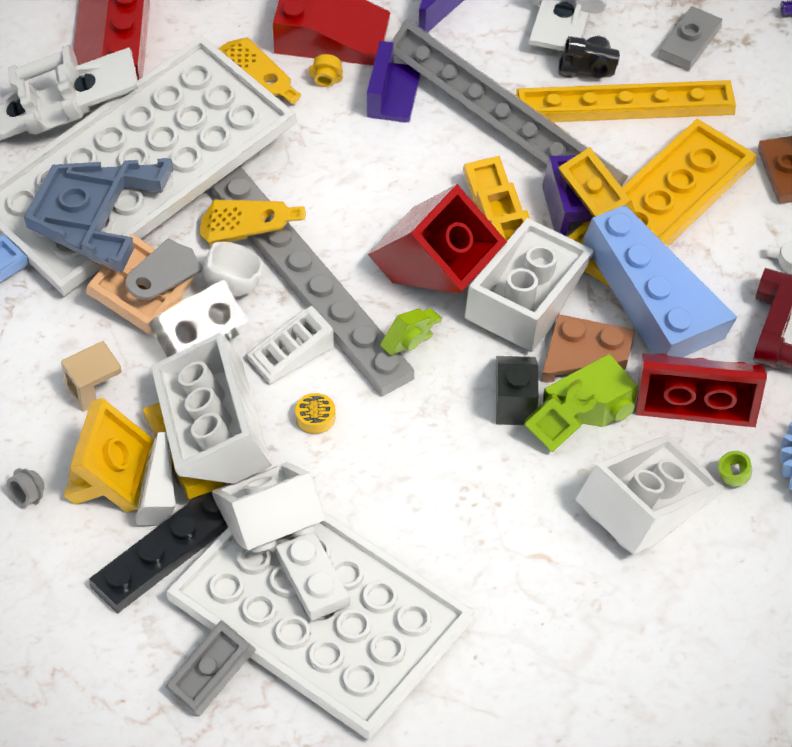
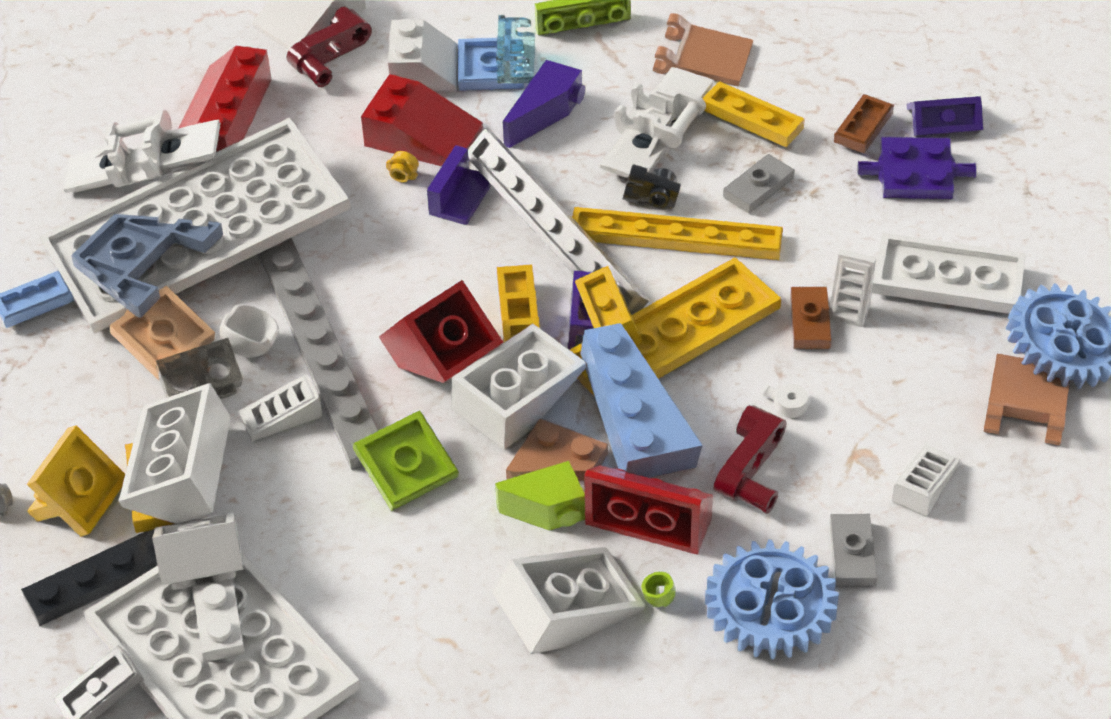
camera: 15 degrees right, 5 degrees down
tan panel [61,341,121,412] -> none
light grey piece [125,238,203,300] -> none
white slope [135,432,176,525] -> none
yellow piece [199,200,306,246] -> none
yellow piece [218,37,301,104] -> none
yellow tile [295,393,336,434] -> none
lime plate [380,308,443,355] -> none
pearl dark grey slope [496,356,539,425] -> none
lime plate [524,379,598,452] -> none
none -> lime tile [353,410,459,511]

